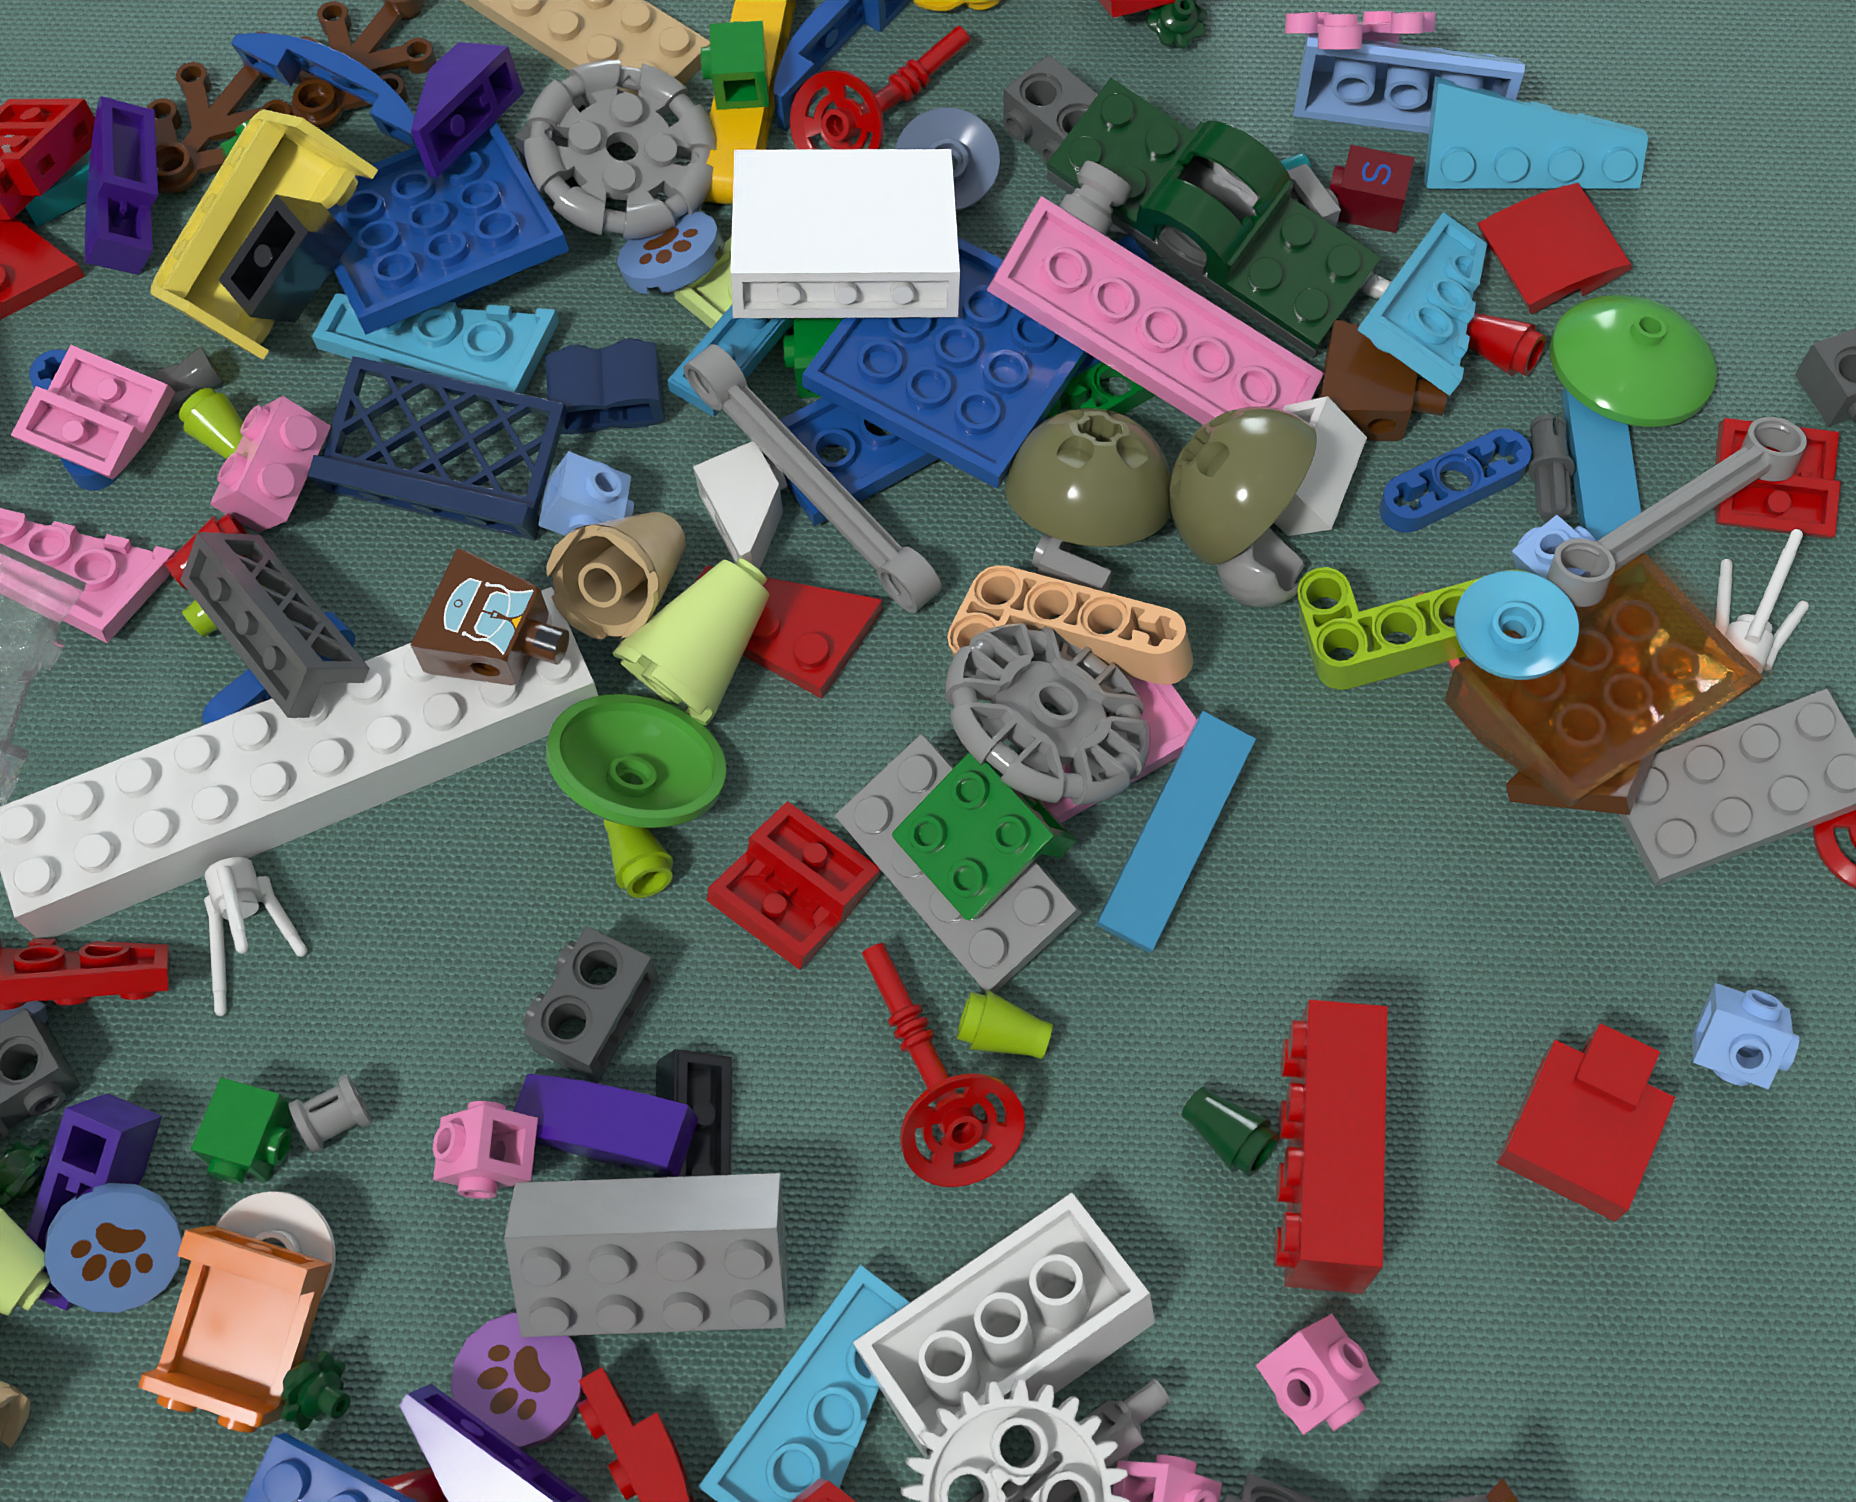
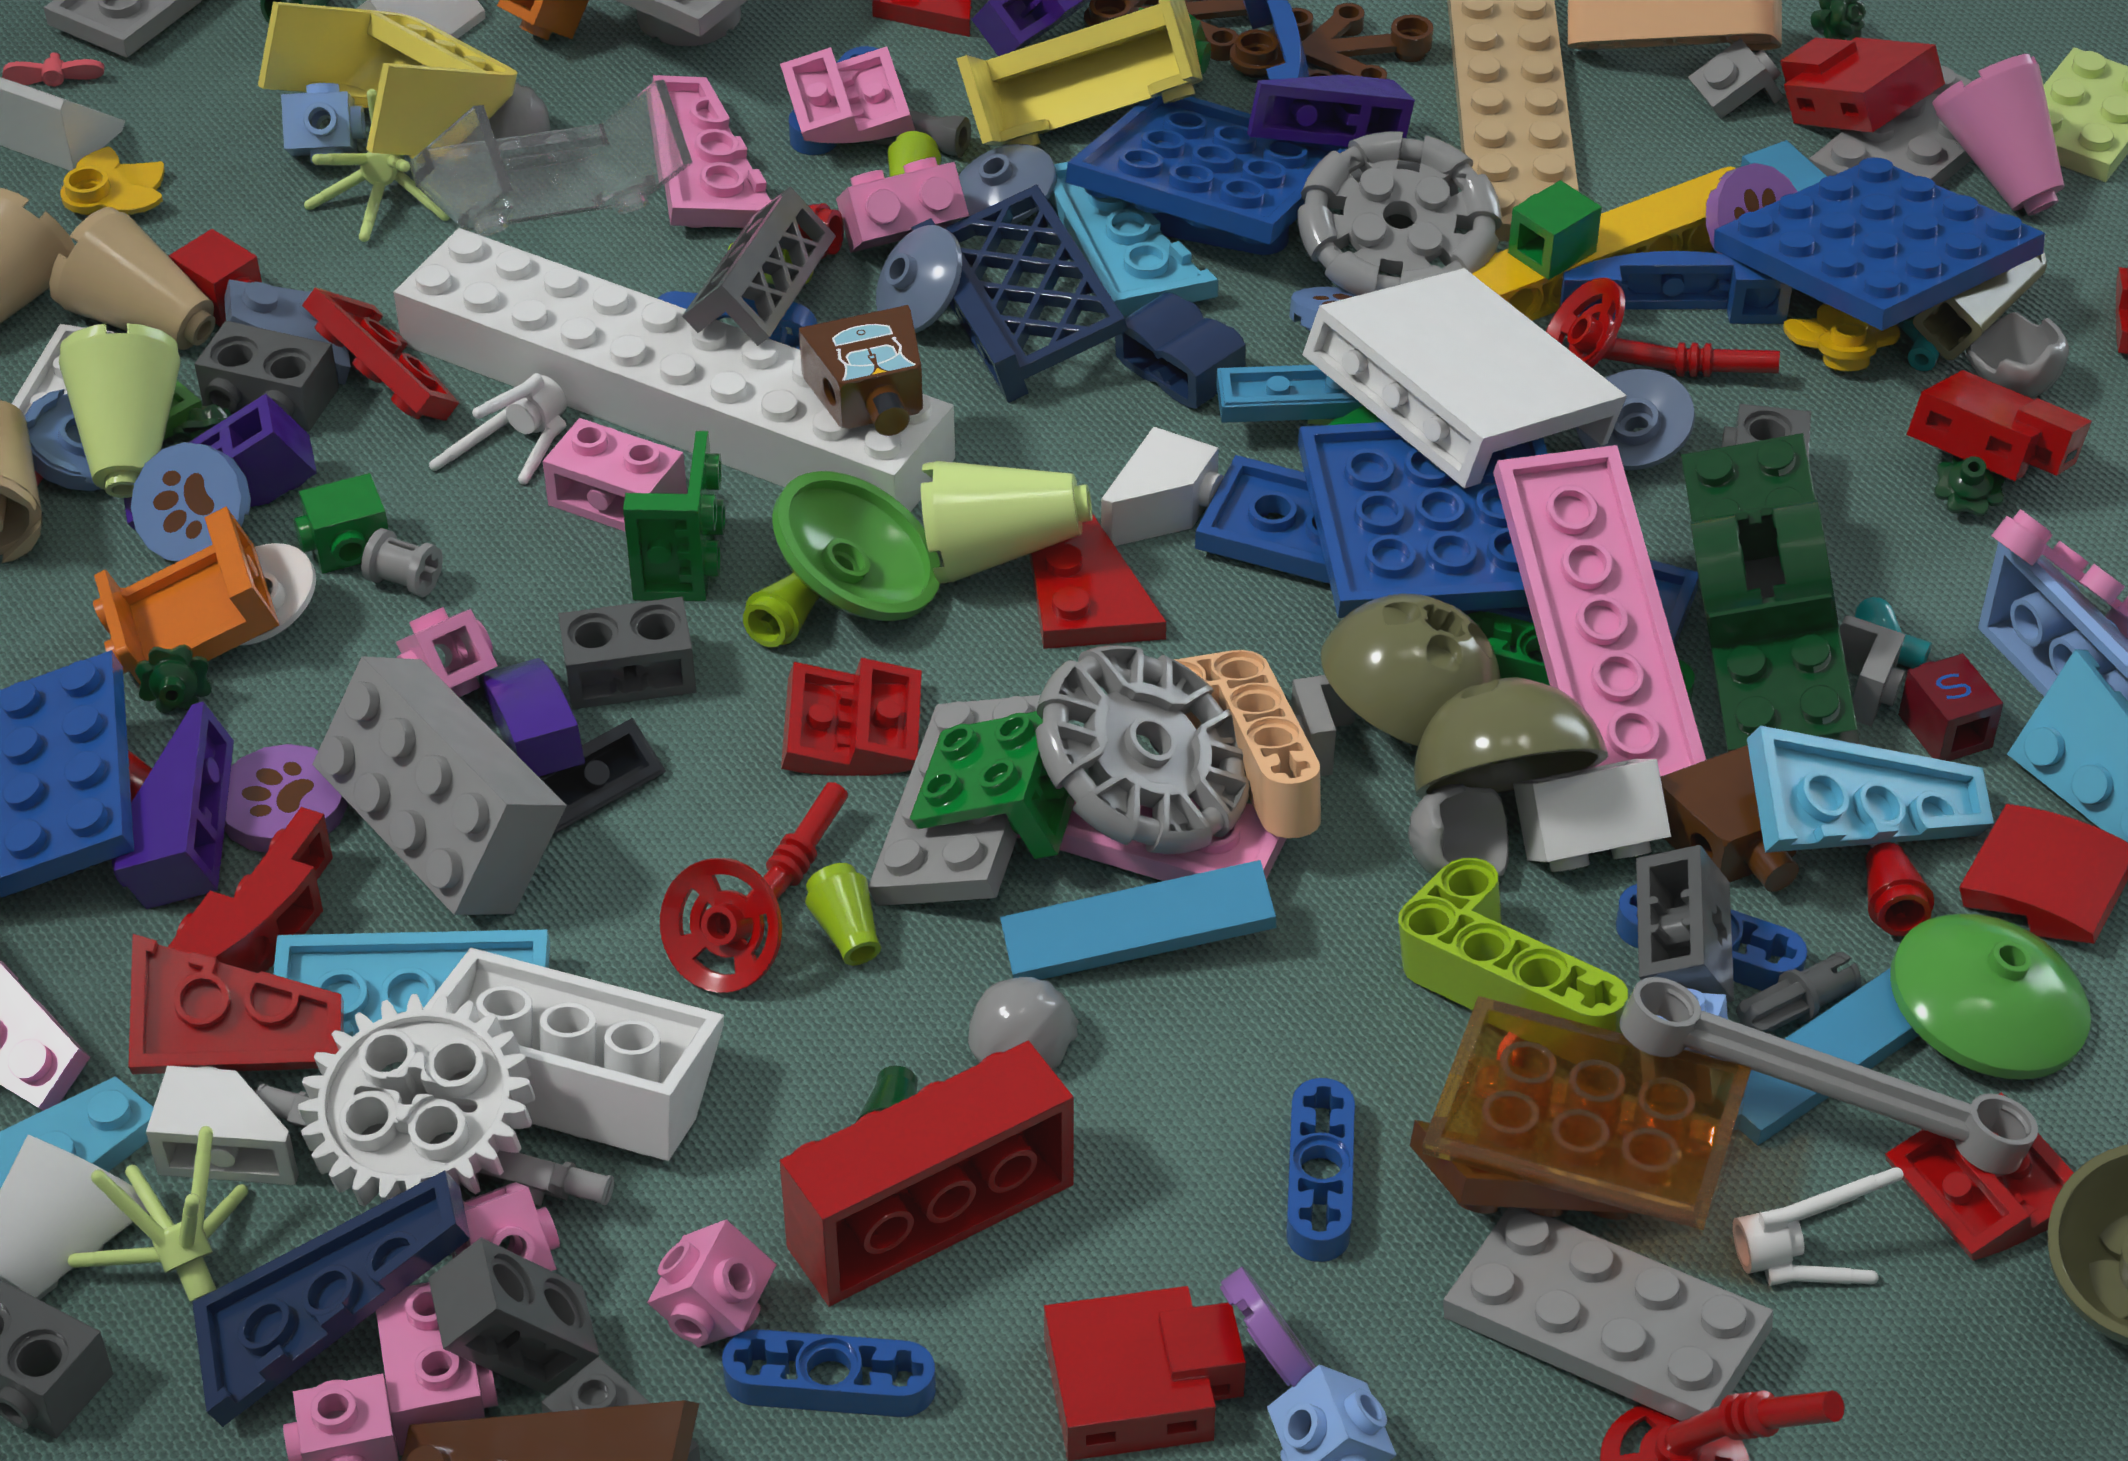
camera: 50 degrees right, 20 degrees down
black brick [218,194,353,323] -> none
light blue brick [538,451,634,536] -> none
tan cone [547,512,686,639] -> none
light grey piece [684,344,942,613] -> none
light grey wheel [1058,160,1133,236] -> none
medium azure dish [1454,571,1579,680] -> none
none -> bright pink brick [543,418,687,531]
none -> green bracket [623,431,726,601]
none -> blue beam [722,1329,936,1417]
none -> sand blue dish [876,225,962,333]
none -> sand blue dish [959,144,1057,224]
none -> light grey hair [968,977,1079,1071]
none -> medium lavender tile [1220,1266,1316,1387]
none -> blue beam [1286,1078,1355,1262]
none -> dark grey brick [1636,845,1734,1002]

